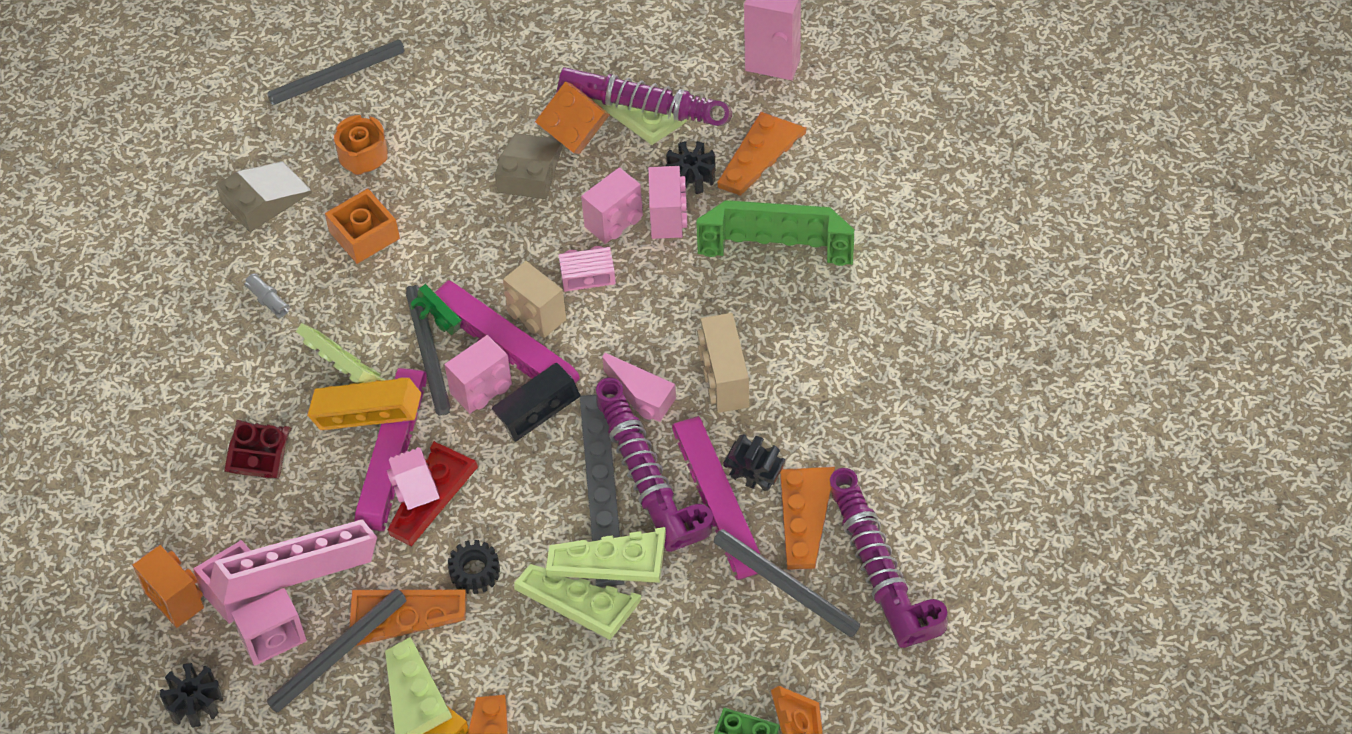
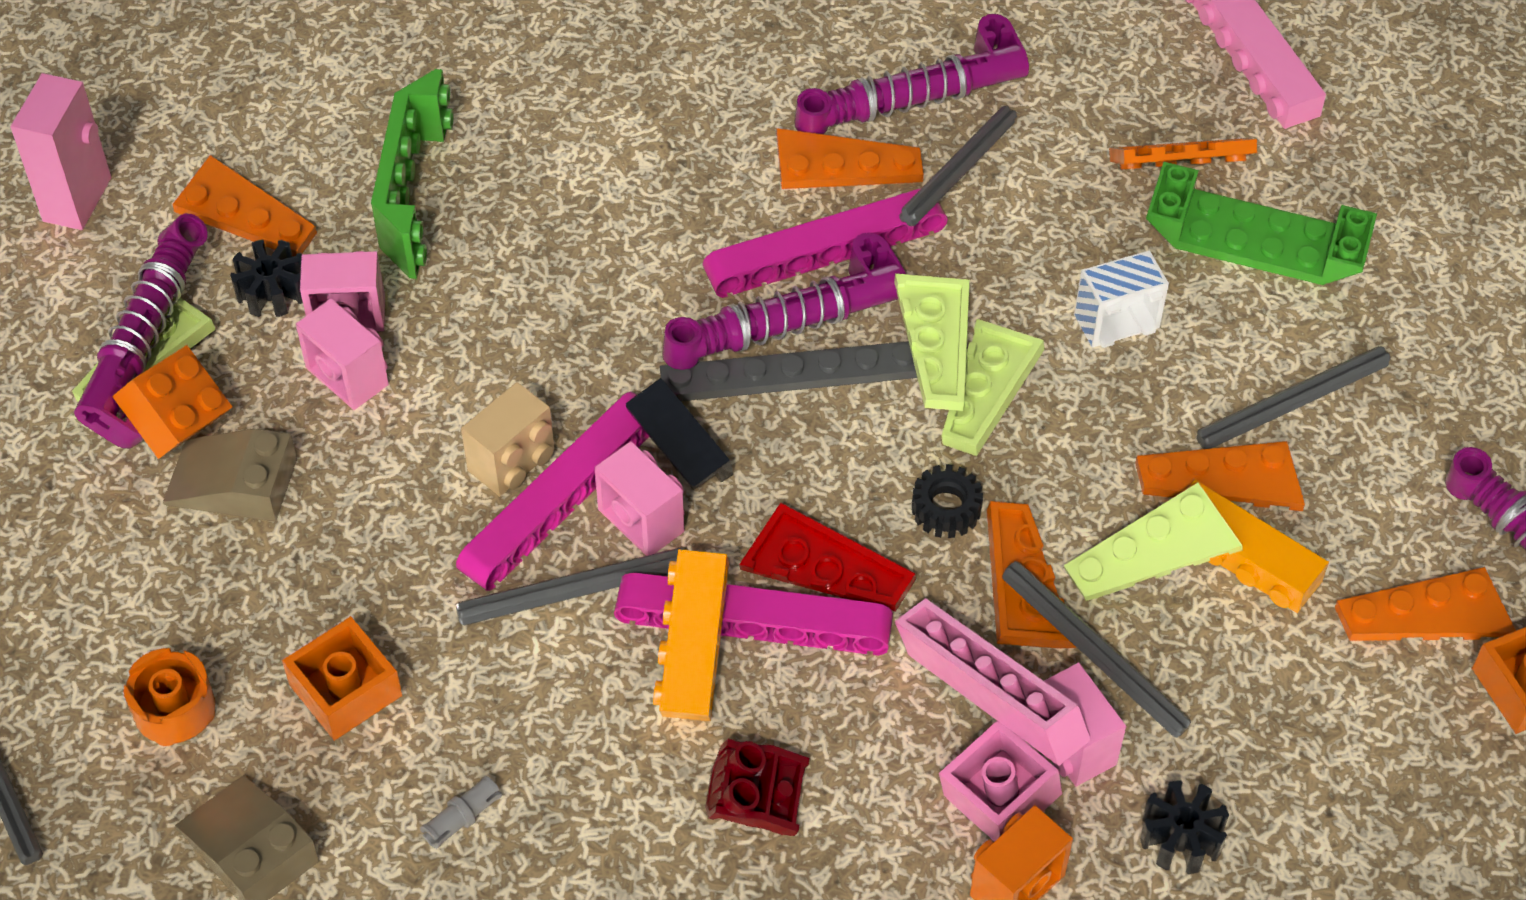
camera: 95 degrees left, 0 degrees up
yellowish green wing [296,323,386,384] -> none
bright pink brick [387,447,440,510] -> none
green plate [410,283,462,336] -> none
bright pink brick [558,246,616,292] -> none
bright pink slope [602,353,676,422] -> none
tan piece [697,313,749,413] -> none
black gear [723,434,785,491] -> none
none -> white container [1074,250,1169,348]

